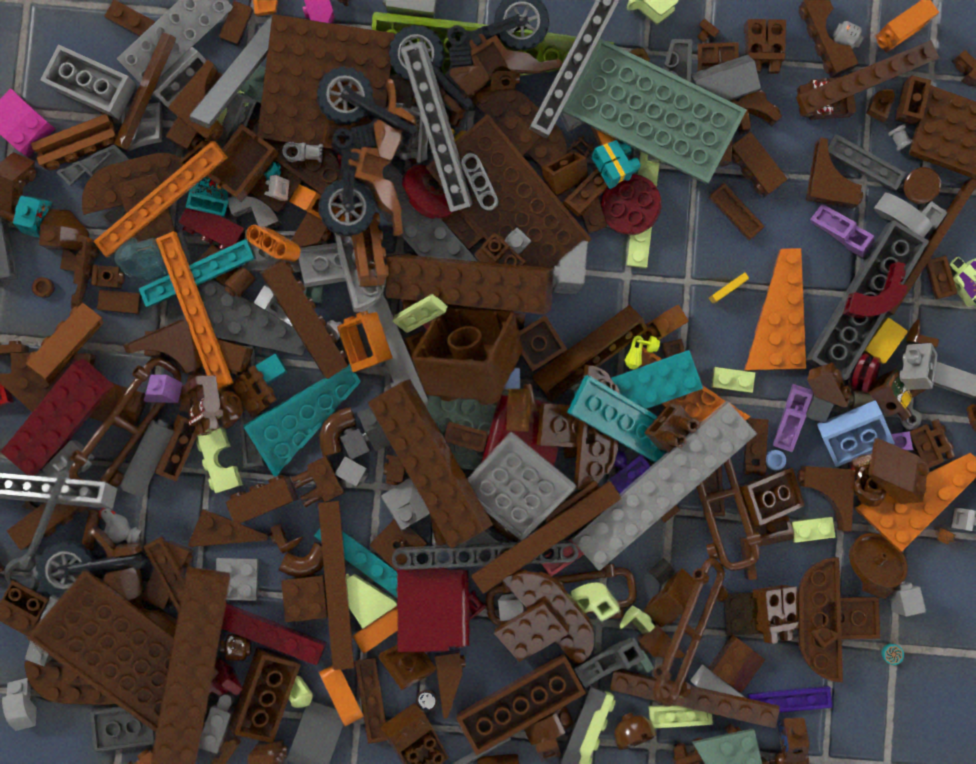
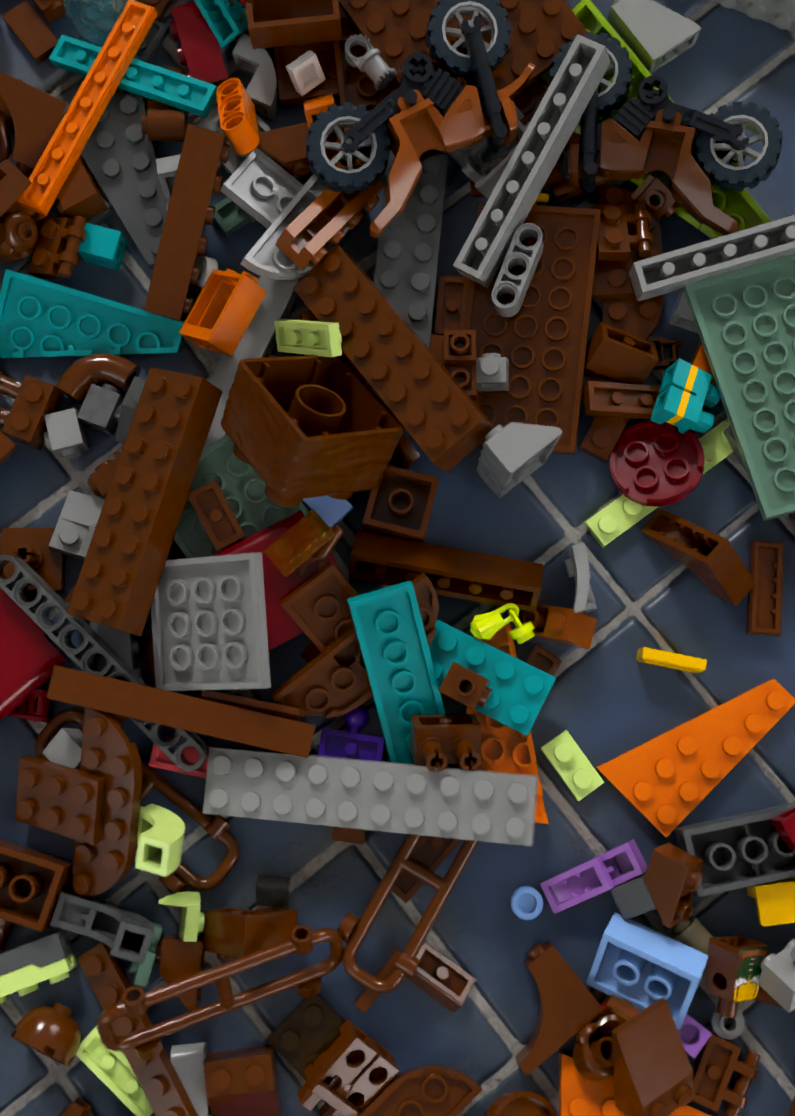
camera: 50 degrees right, 5 degrees down
teal plate [264,162,281,180] -> none
dark red tile [402,165,454,219] -> none
reddish brown slope [739,467,805,526] -> none
reddish brown plate [743,418,769,476] -> none
yellowish green plate [791,517,835,543] -> none
dark red head [851,353,881,393] -> none
none -> reddish brown brick [438,662,493,711]
none -> light grey plate [564,543,598,614]
none -> reddish brown plate [594,202,654,260]
none -> reddish brown arch [640,508,756,607]

